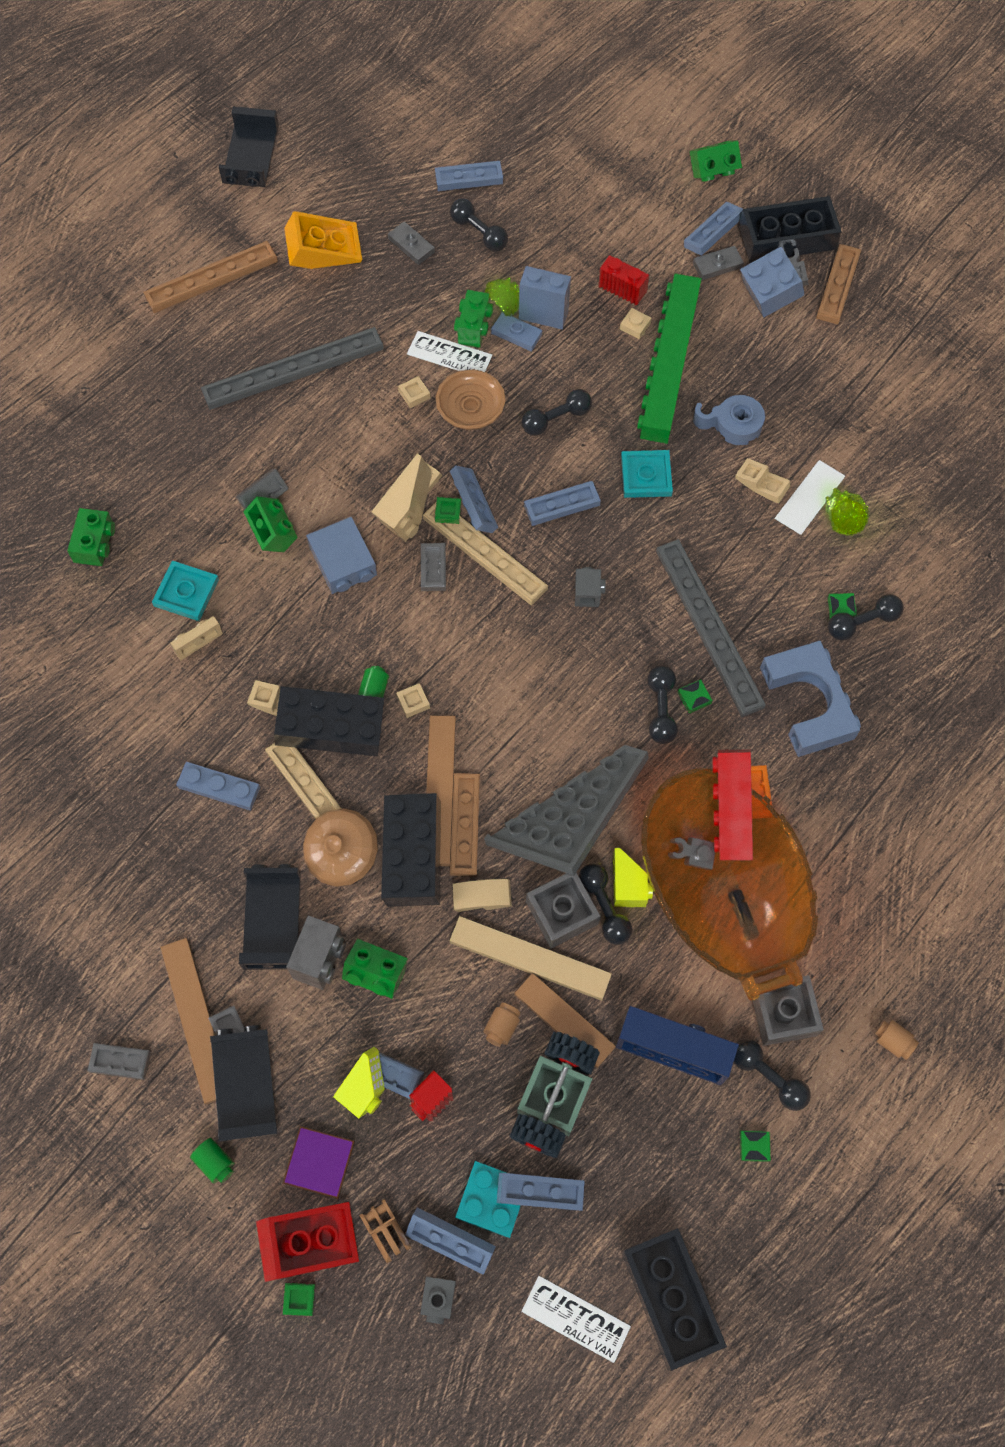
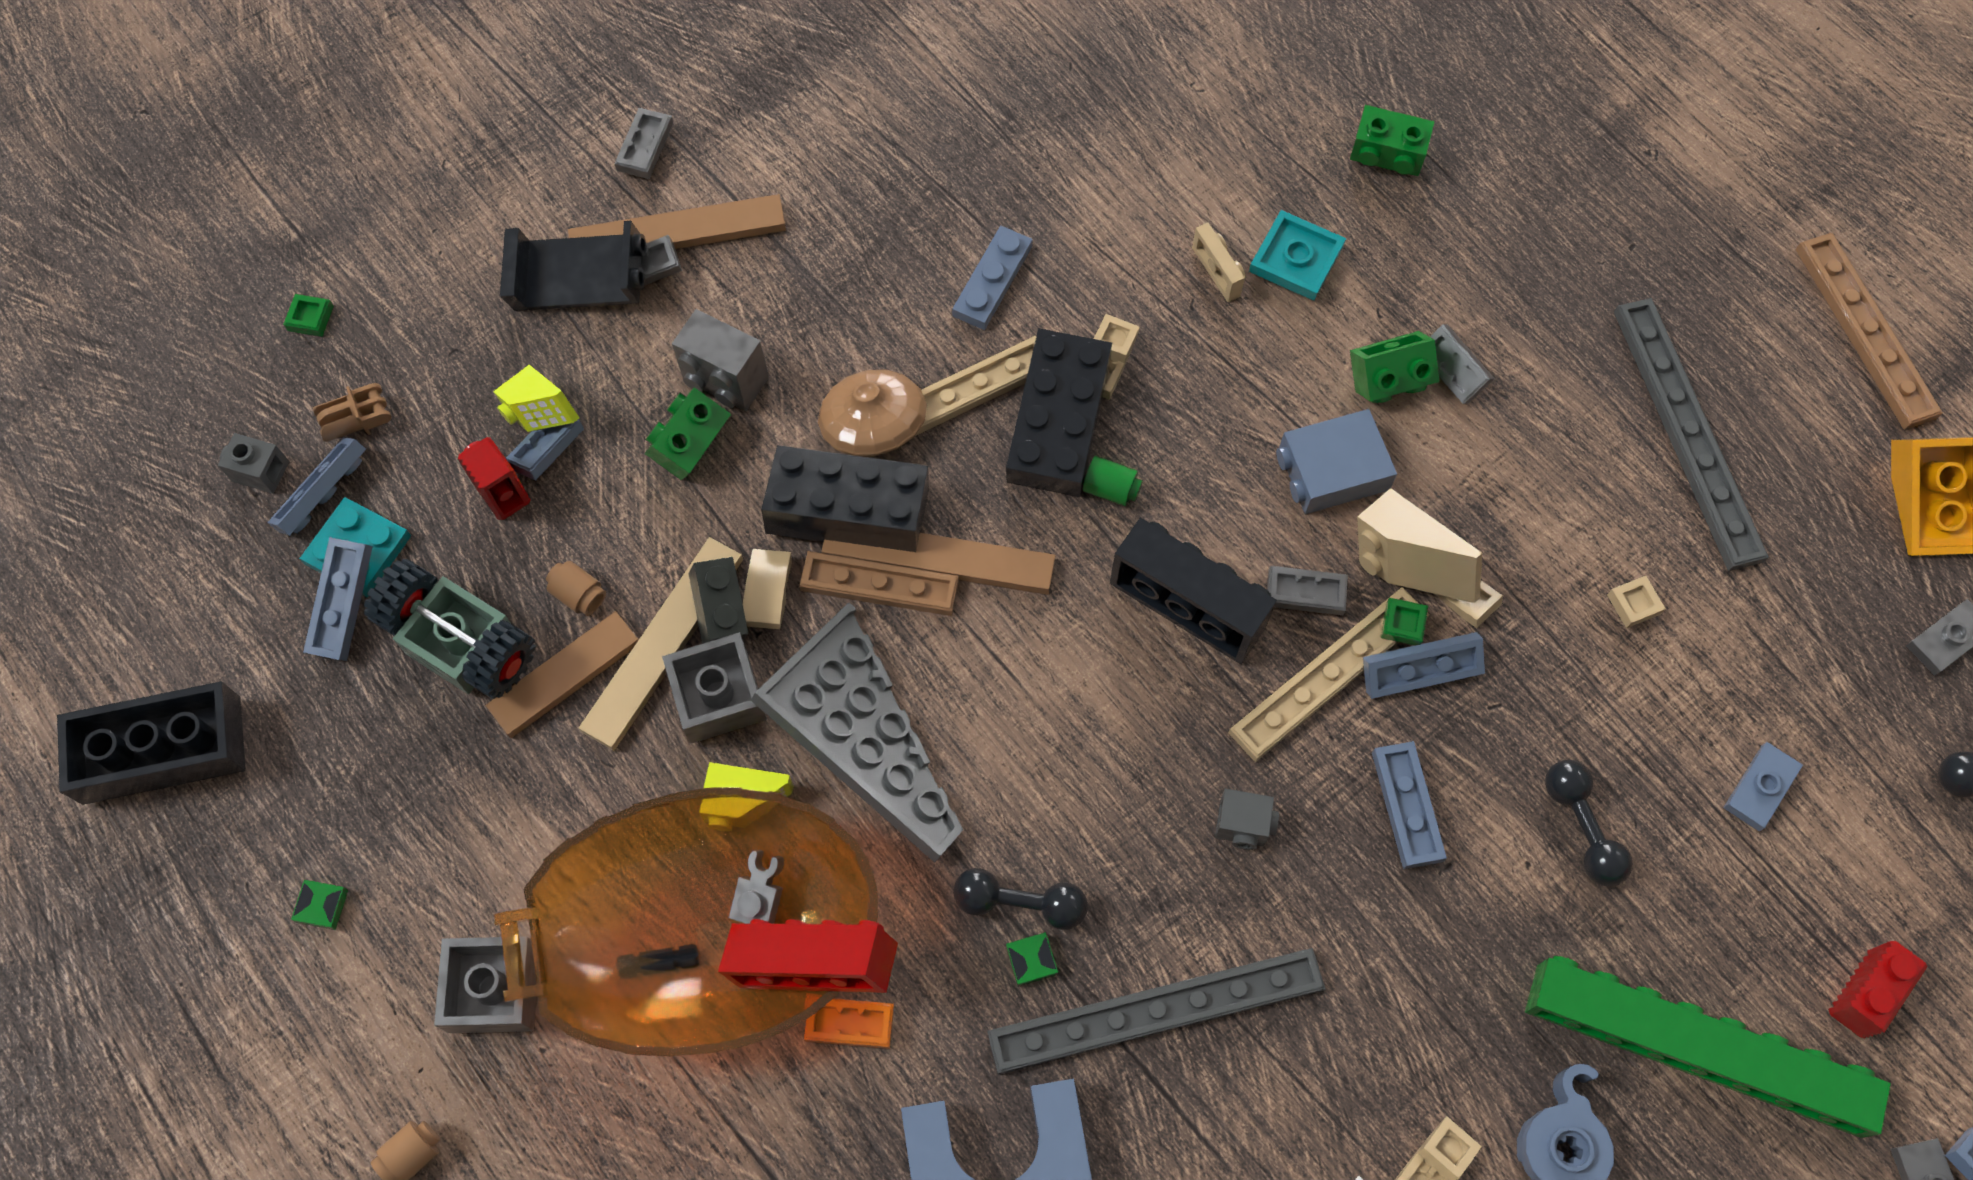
camera: 100 degrees right, 0 degrees up
green brick [190,1137,235,1184] -> none
black panel [239,864,301,970] -> none
red slope [256,1202,359,1282] -> none
dark purple tile [283,1126,355,1199] -> none
tan plate [396,683,430,718] -> none
white sticker [407,331,492,372] -> none
medium nougat hat [435,369,506,430] -> none
green brick [454,290,493,348] -> none
clear neon green hair [485,277,519,317] -> none
sand blue brick [519,266,571,330] -> none
white sticker [521,1276,631,1363] -> none
black piece [578,863,633,945] -> none
dark blue brick [616,1006,739,1086] -> none
tan plate [620,308,652,339] -> none
teal plate [621,450,673,498] -> none
black piece [734,1039,811,1111] -> none
none -> pearl dark grey brick [688,557,748,644]
none -> black brick [1110,517,1277,665]

